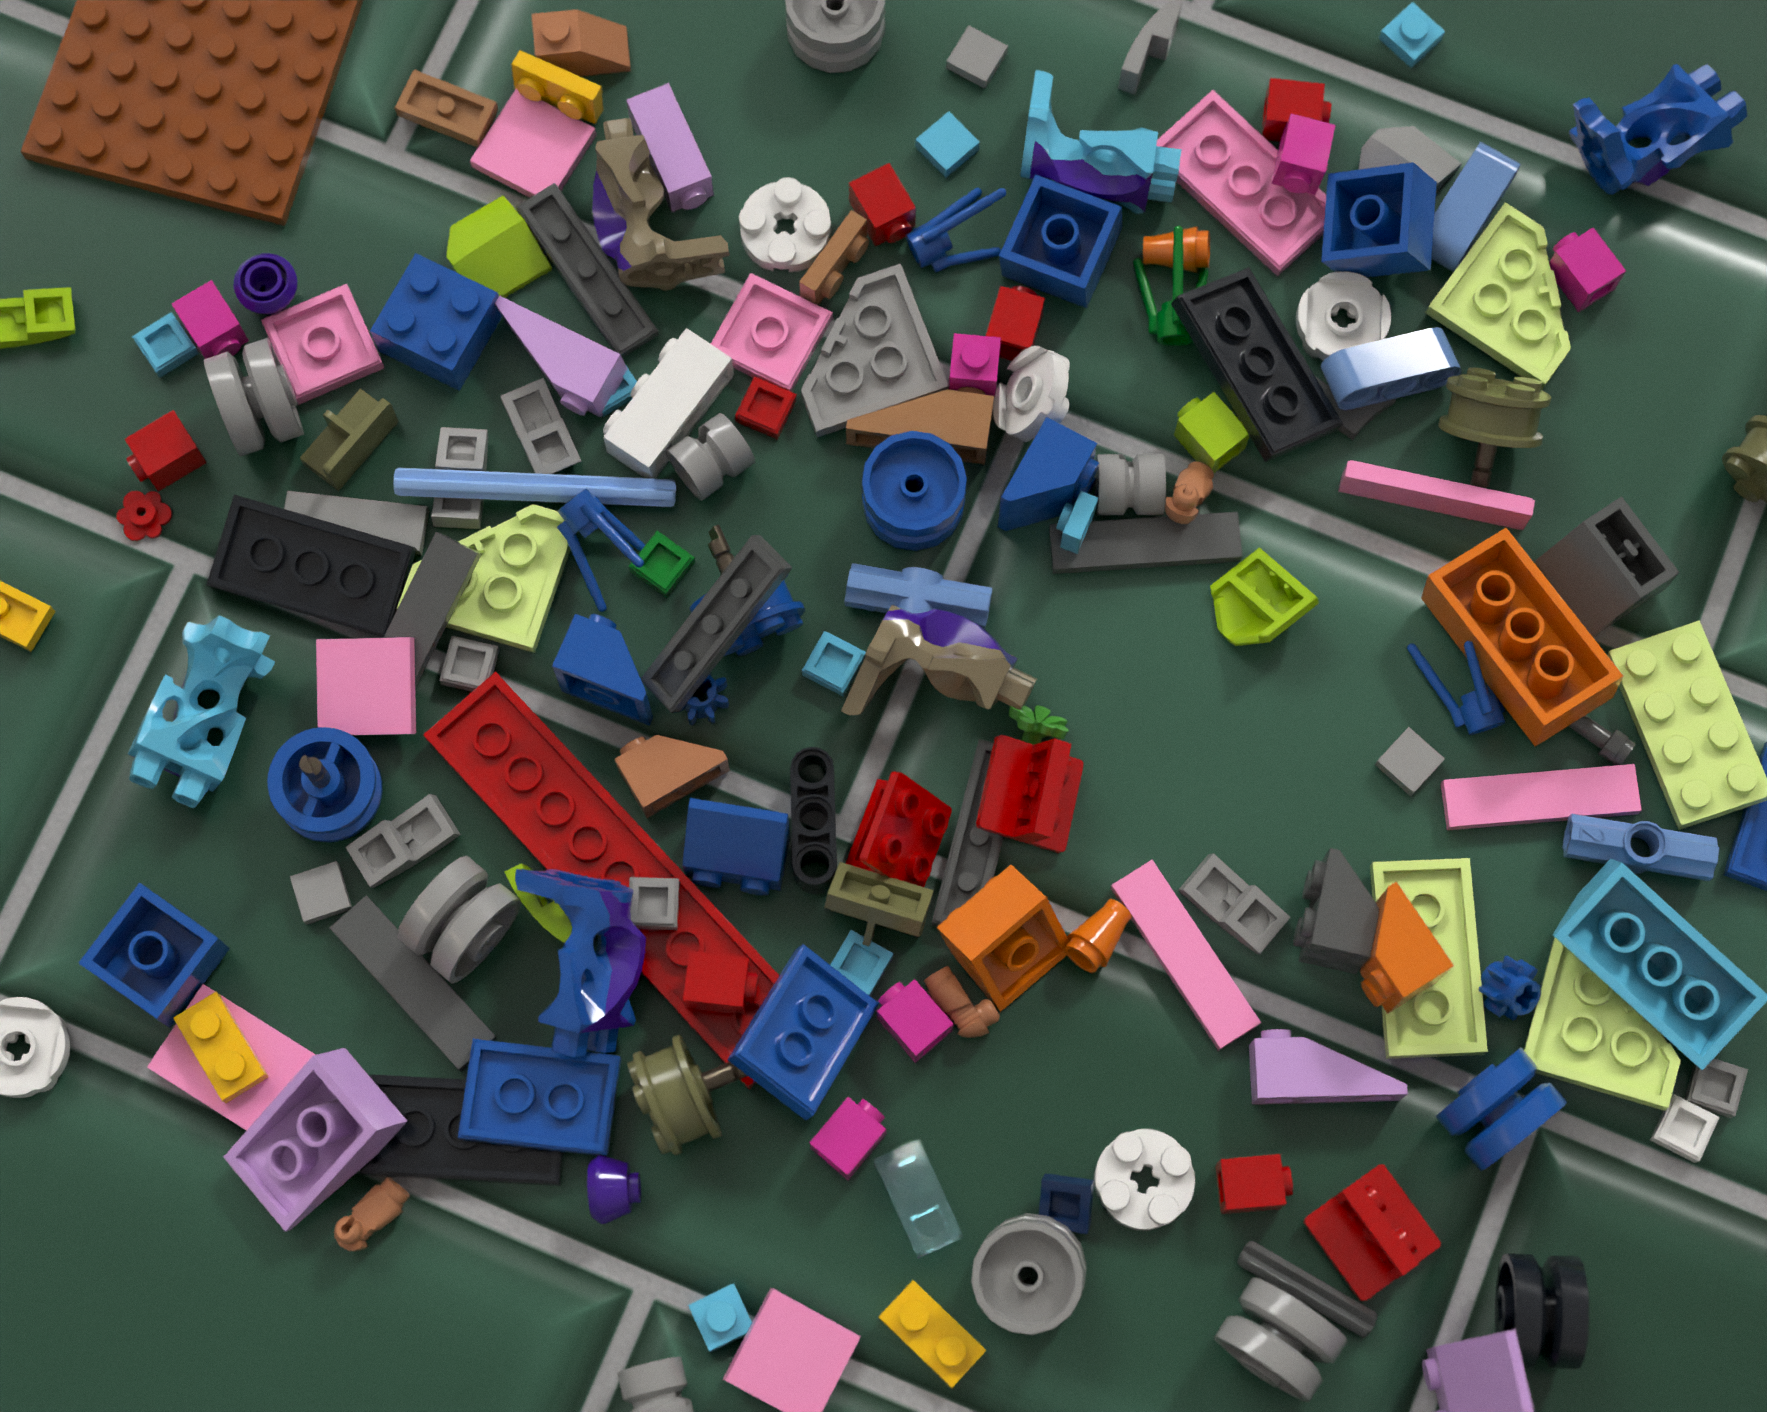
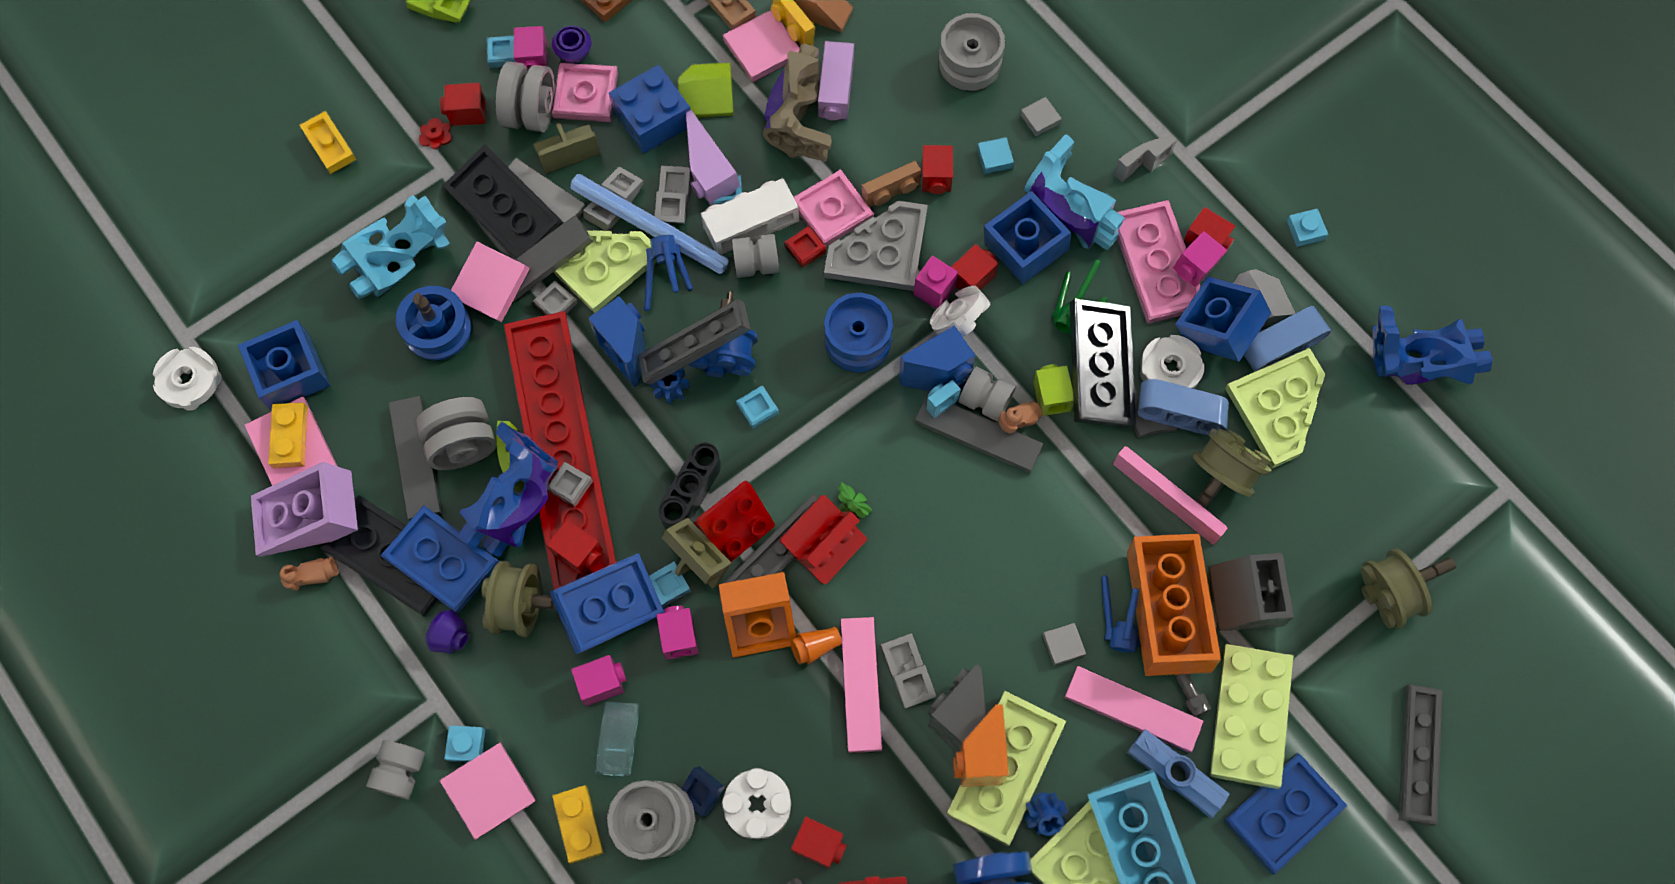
camera: 30 degrees right, 5 degrees down
light grey tile [290,861,352,925] -> none
light grey slope [345,794,461,888] -> none
dark grey tile [516,183,658,358] -> none
nougat slope [614,735,730,818] -> none
green tile [628,530,695,598] -> none
blue slope [682,798,790,895] -> none
white plate [739,177,831,272] -> none
dark tan hips [841,605,1037,715] -> none
medium blue piece [844,563,992,630] -> none
medium nougat slope [846,387,994,465] -> none
blue plant [905,188,1006,273] -> none
nougat arm [923,966,1000,1038] -> none
orange cone [1143,226,1210,273] -> none
lime slope [1210,547,1319,646] -> none
lavender slope [1249,1029,1408,1104] -> none
dark pink brick [1549,228,1626,312] -> none

